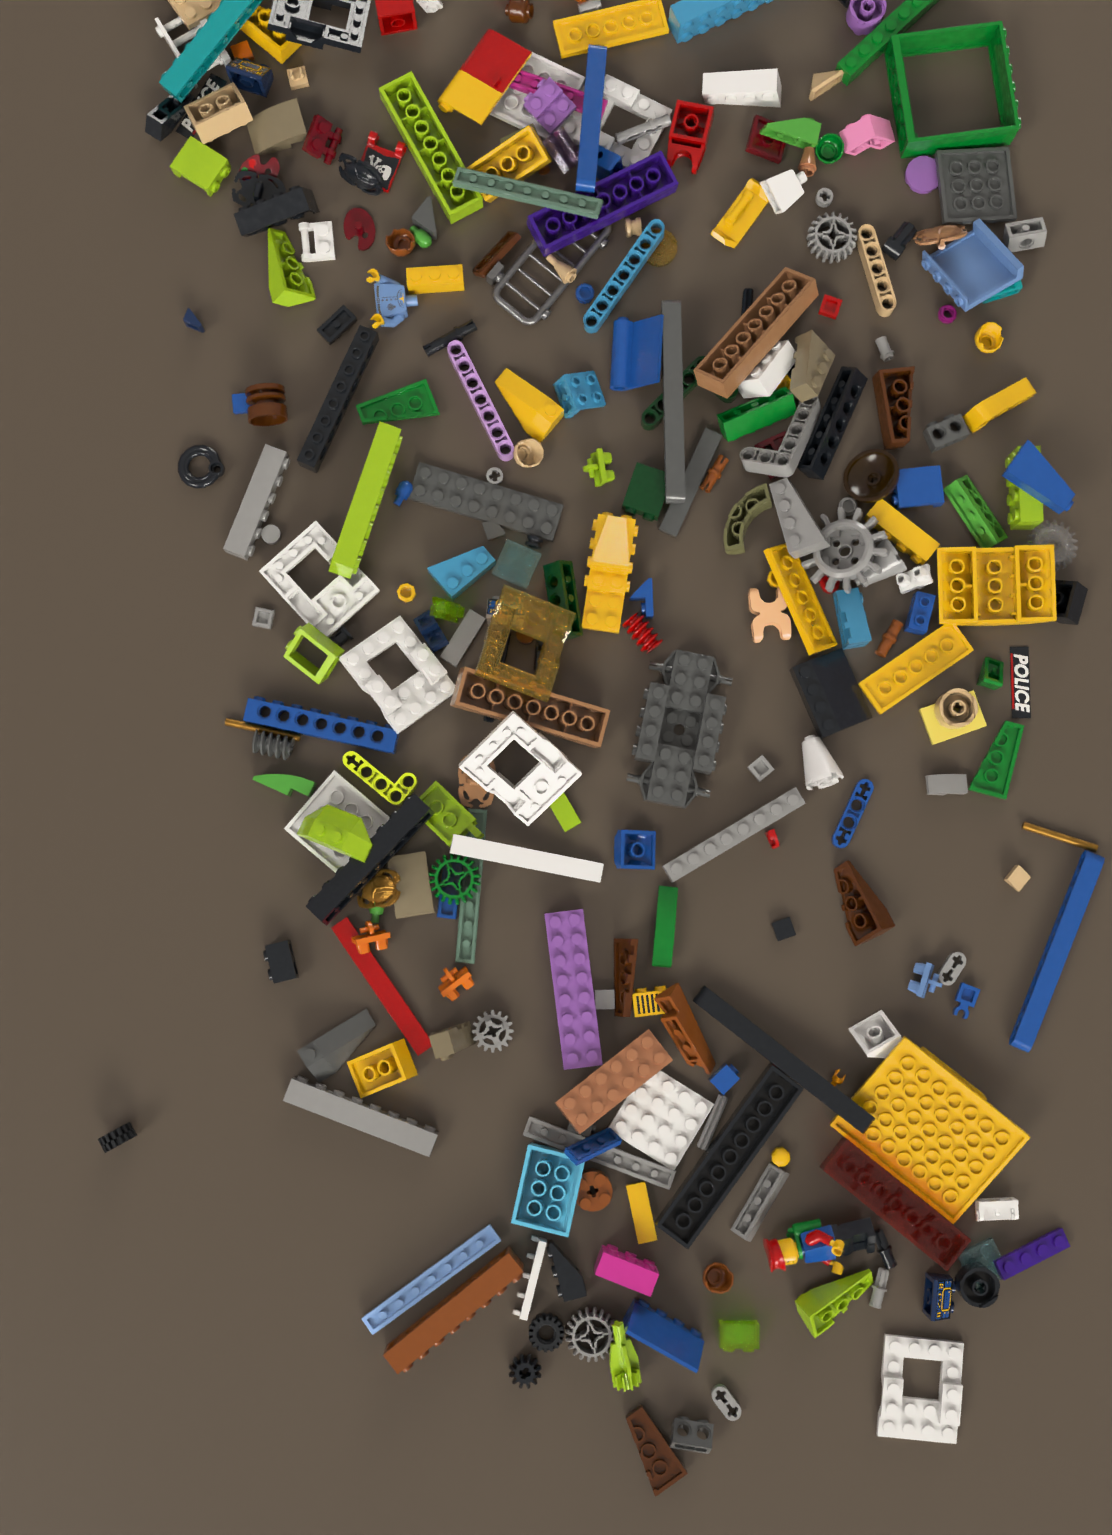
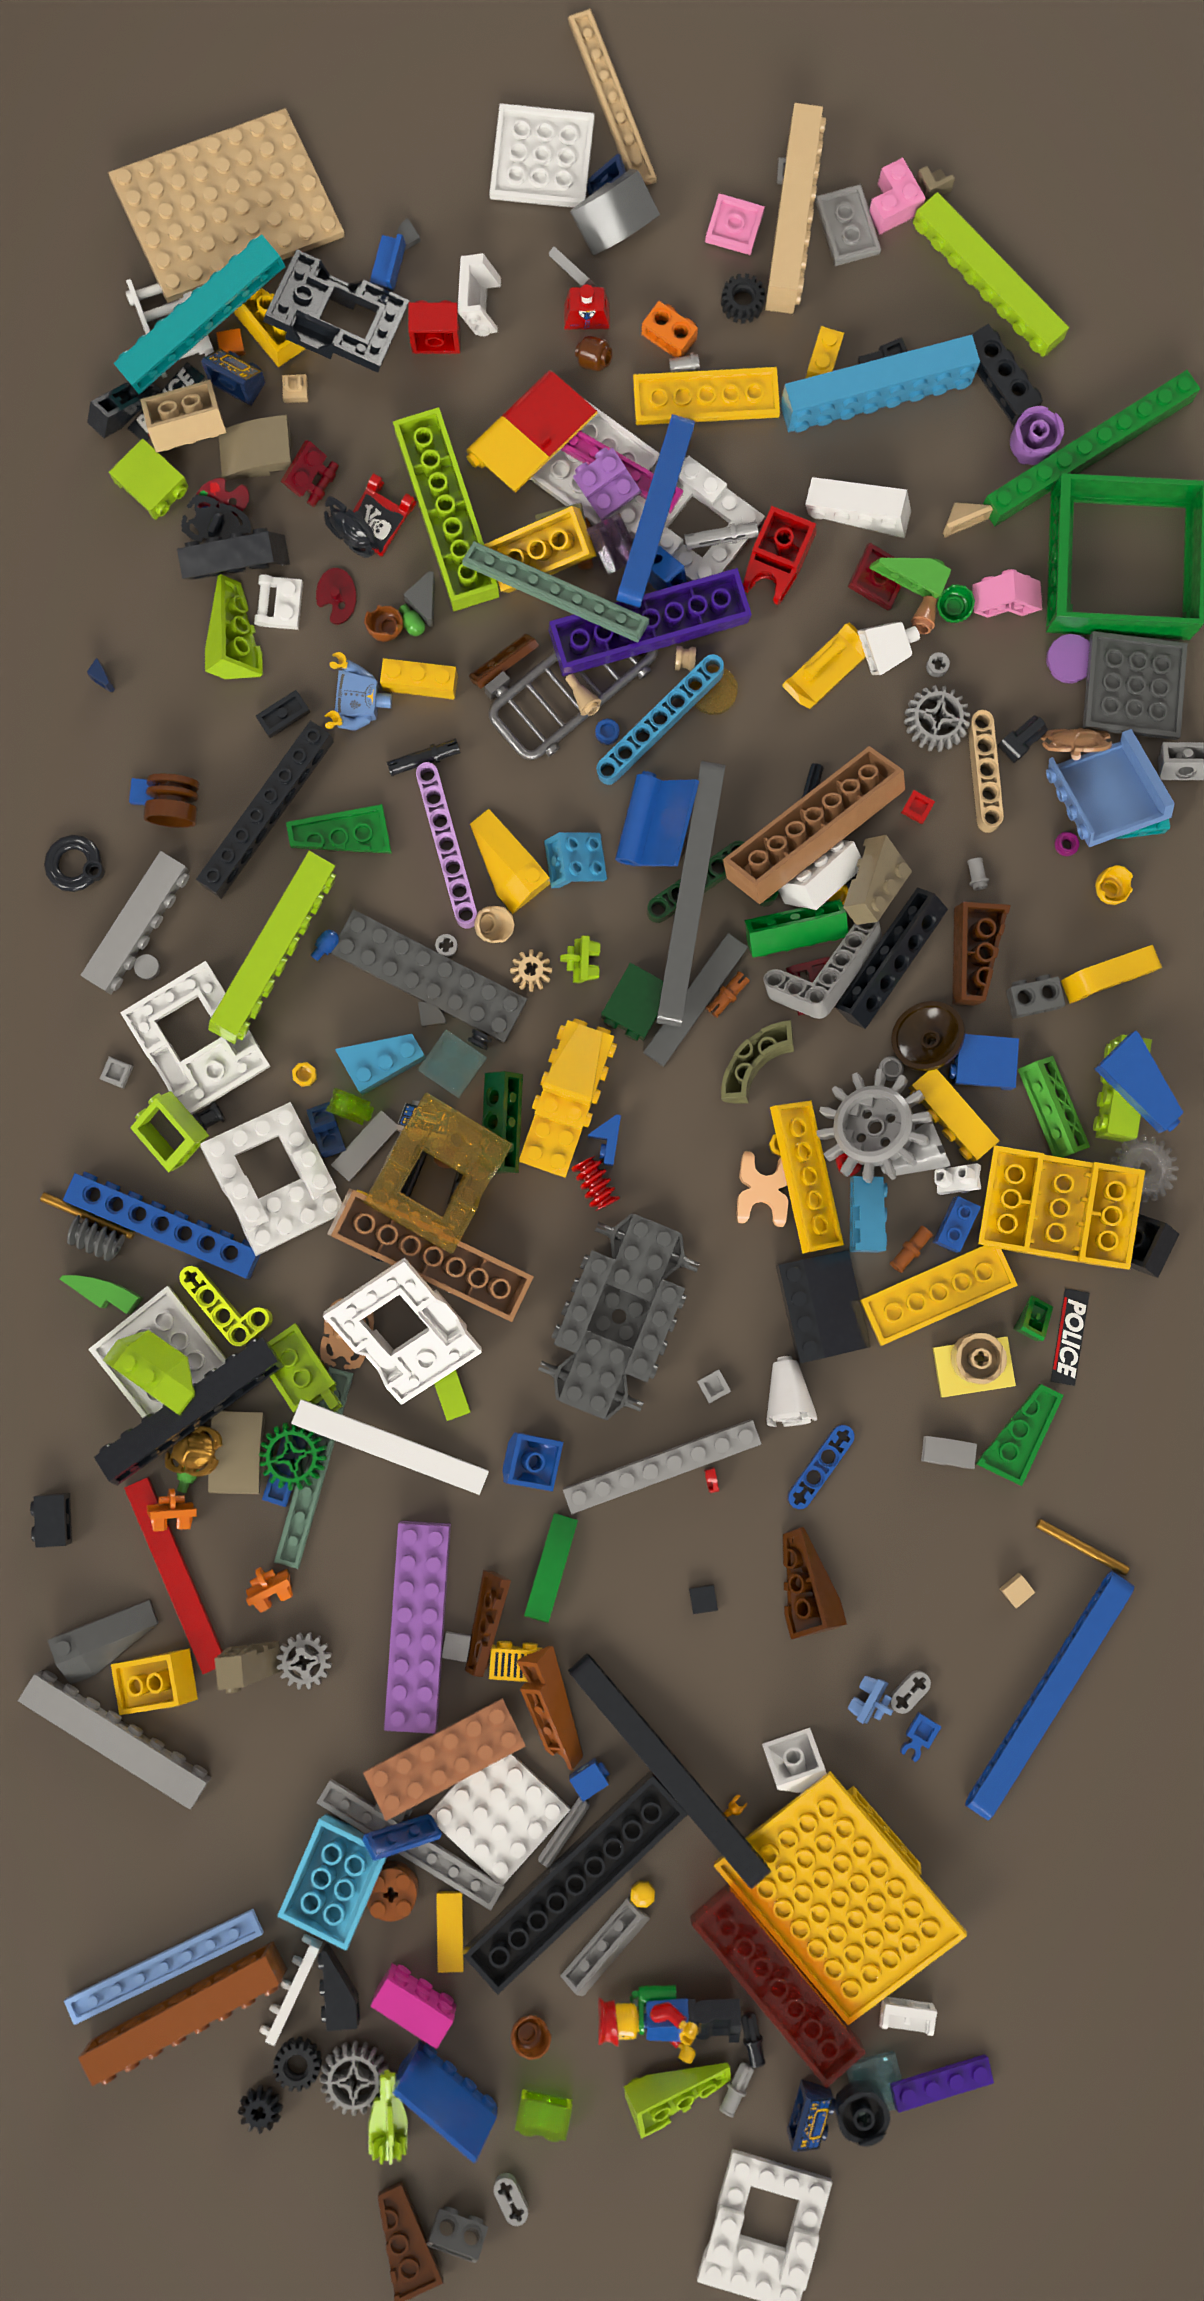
camera: 10 degrees right, 0 degrees up
light grey wedge [769,477,830,559] -> none
none -> tan gear [510,949,552,992]

